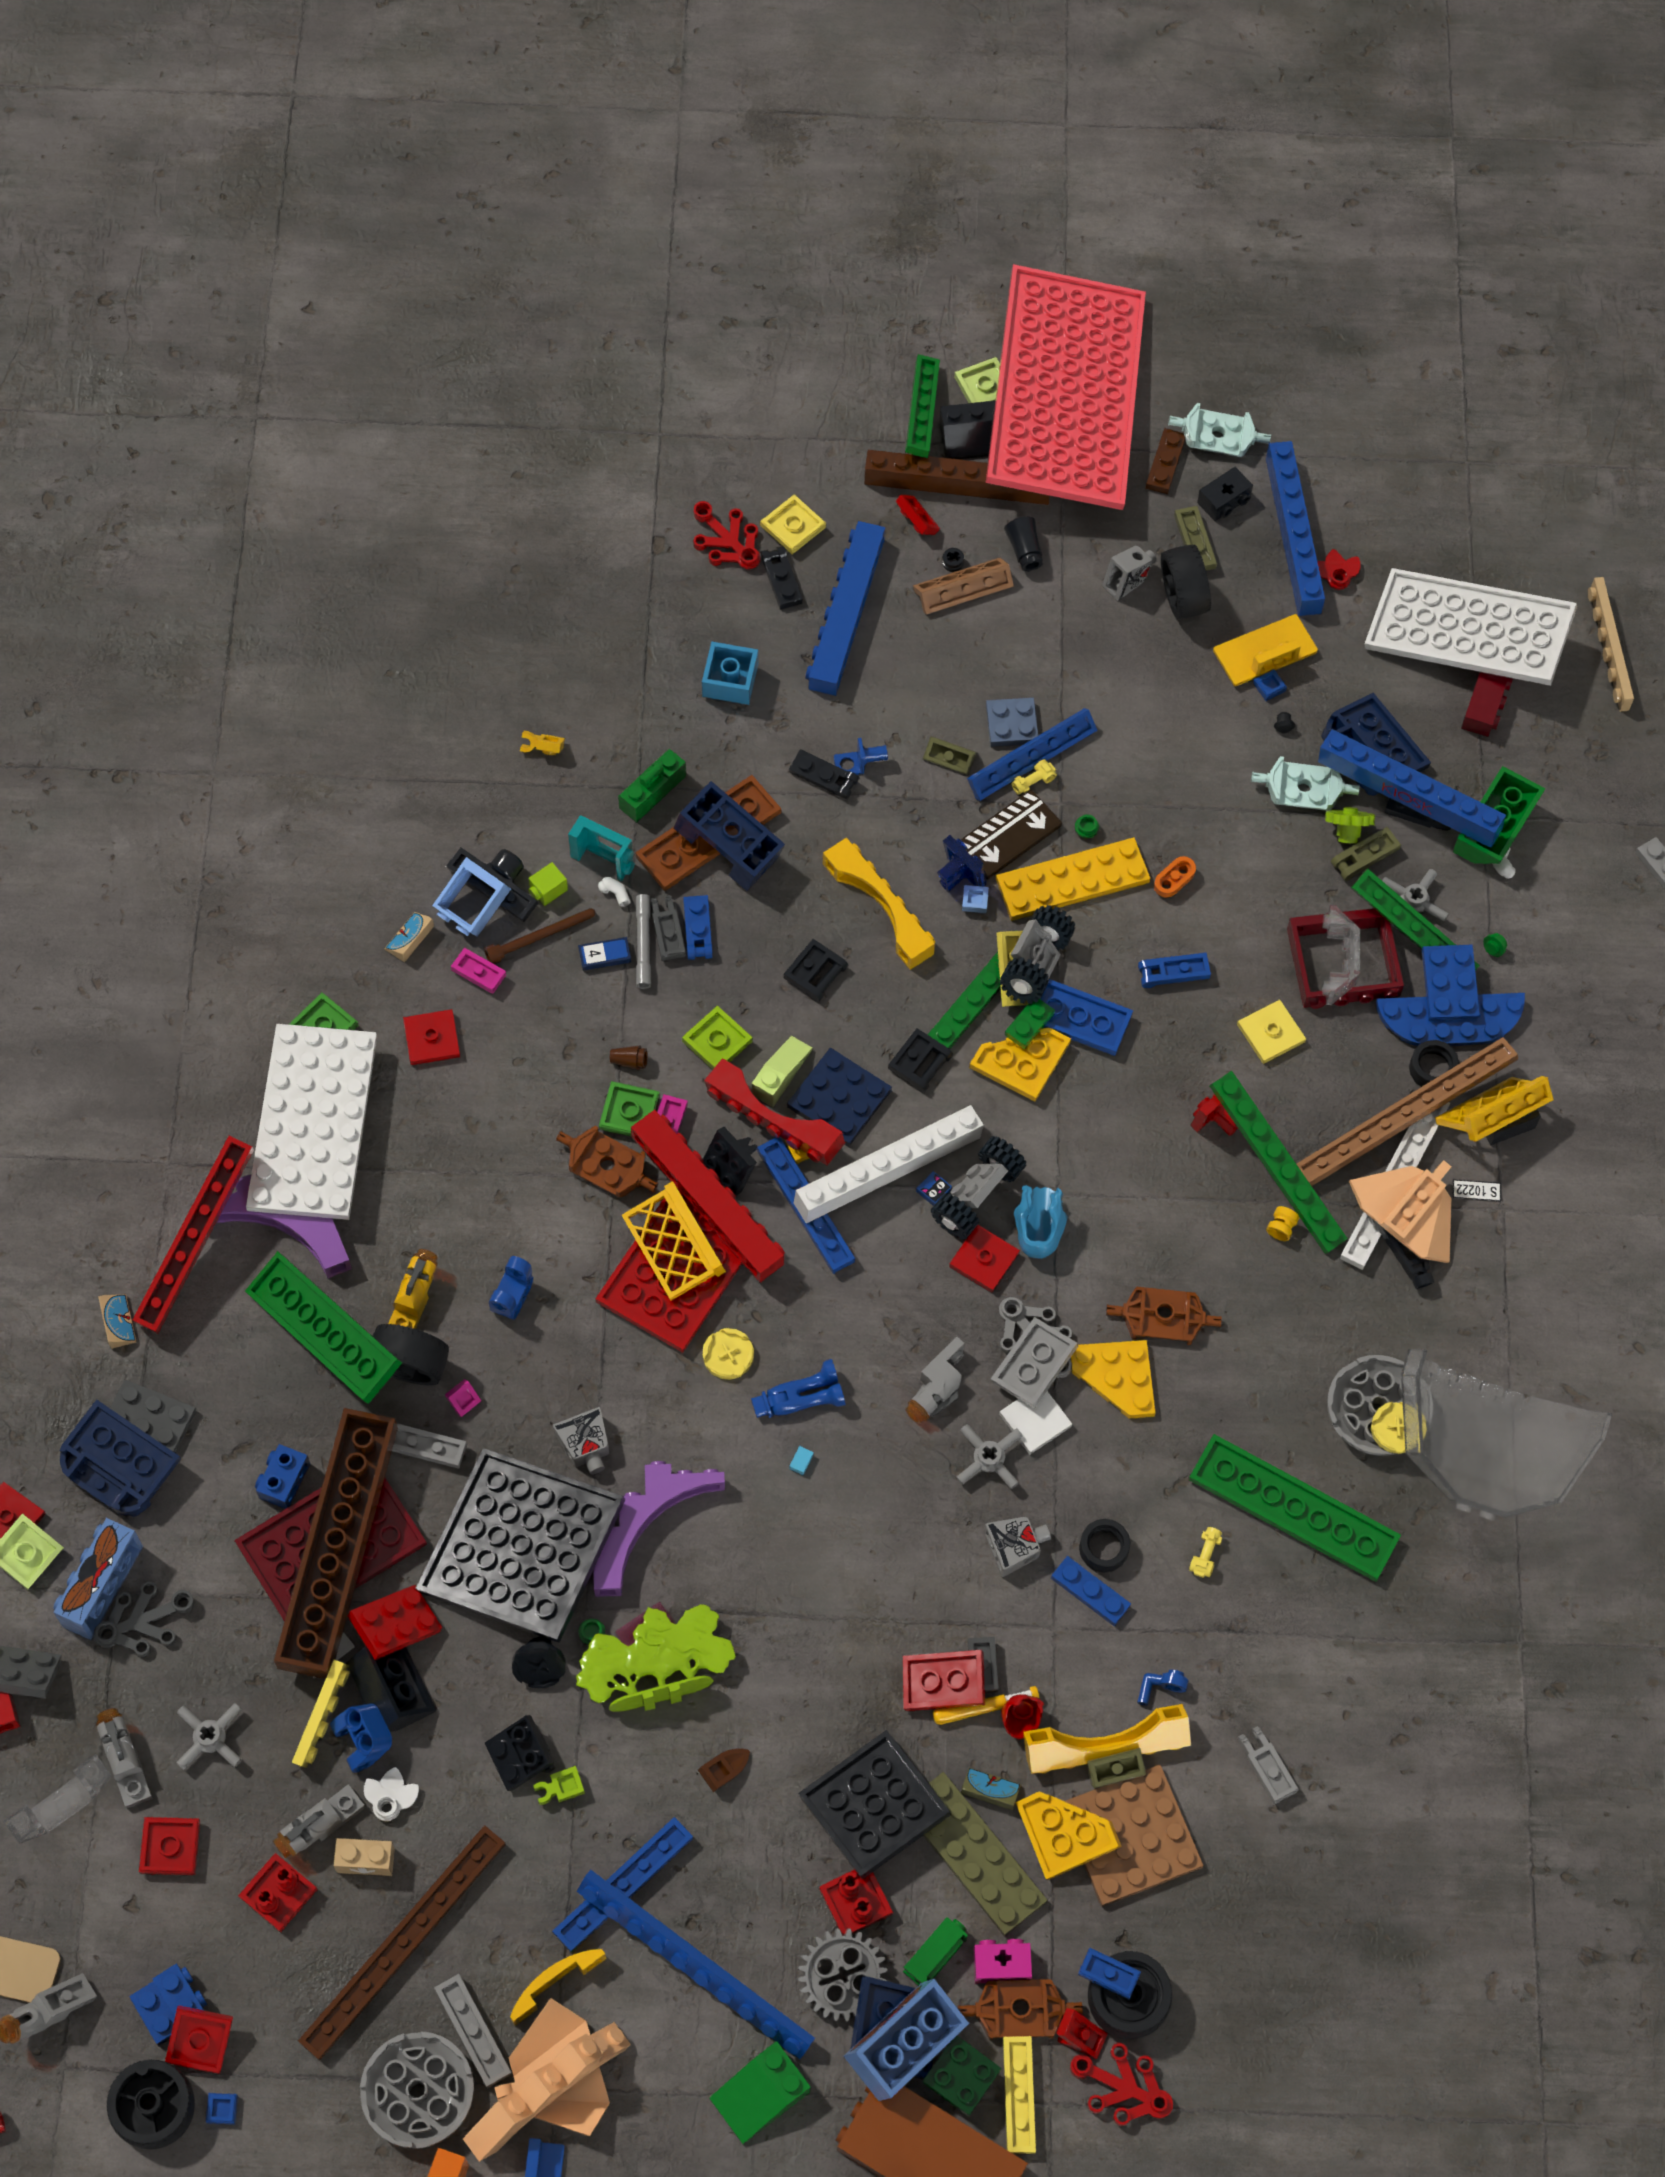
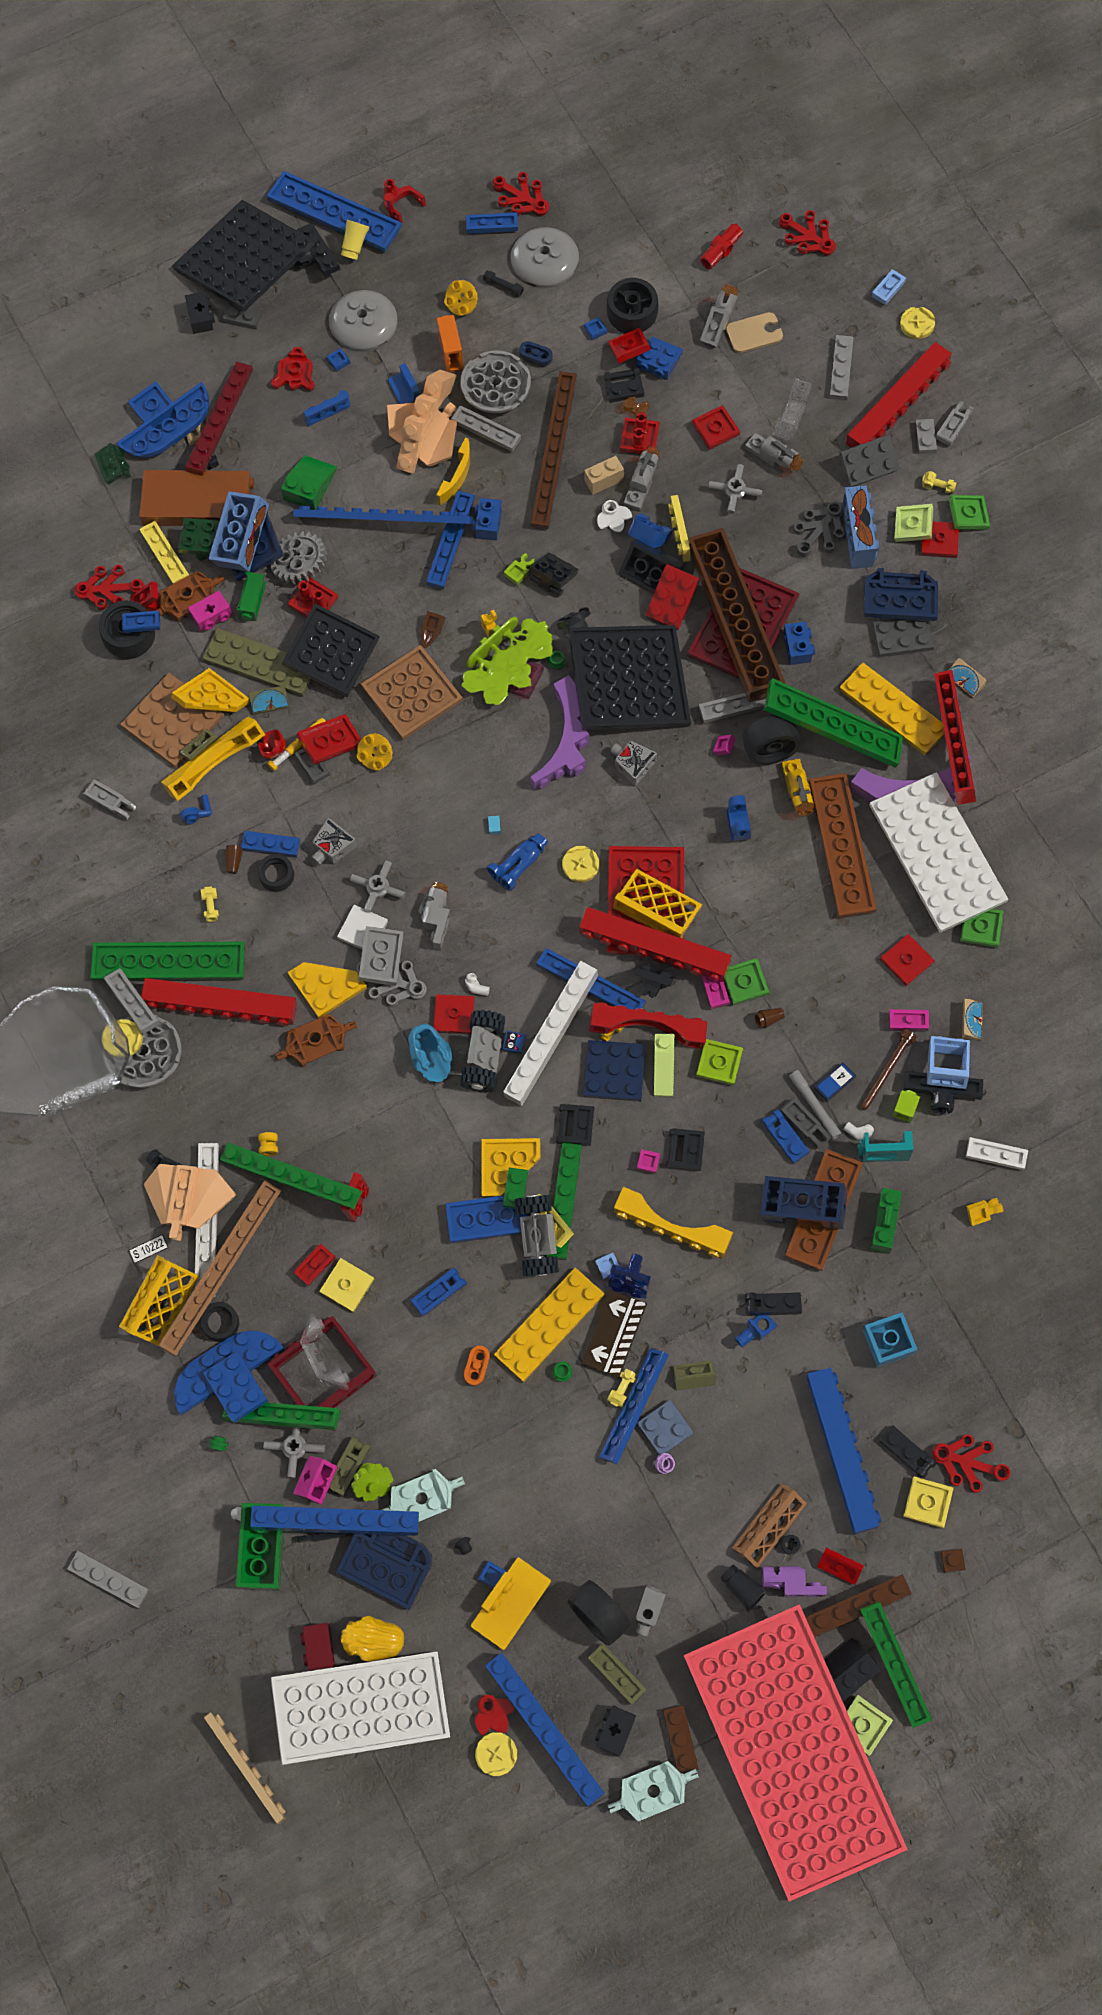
camera: 155 degrees right, 5 degrees up
dark orange plate [556,1126,659,1198] -> none
none -> light grey plate [104,968,159,1034]
none -> red brick [141,978,298,1026]
none -> reddish brown cone [224,845,243,873]
none -> dark pink brick [293,1455,338,1505]
none -> red plate [294,1243,336,1287]
none -> yellow hair [341,1616,404,1661]
none -> yellow plate [357,733,393,771]
none -> medium nougat plate [361,645,463,740]
none -> white arm [465,973,490,996]
none -> blue brick [473,498,502,540]
none -> light yellow tile [475,1733,517,1776]
none -> yellow plate [480,610,497,638]
none -> dark blue plate [519,341,553,366]
none -> black plate [604,367,644,403]
none -> clear orange piece [623,397,649,414]
none -> dark pink plate [637,1149,660,1174]
none -> lavender plate [655,1453,675,1474]
none -> medium lavender plate [762,1566,827,1597]
none -> dark orange plate [809,773,877,918]
none -> yellow plate [839,663,945,756]
none -> reddish brown plate [941,1549,966,1573]
none -> white plate [965,1137,1028,1171]

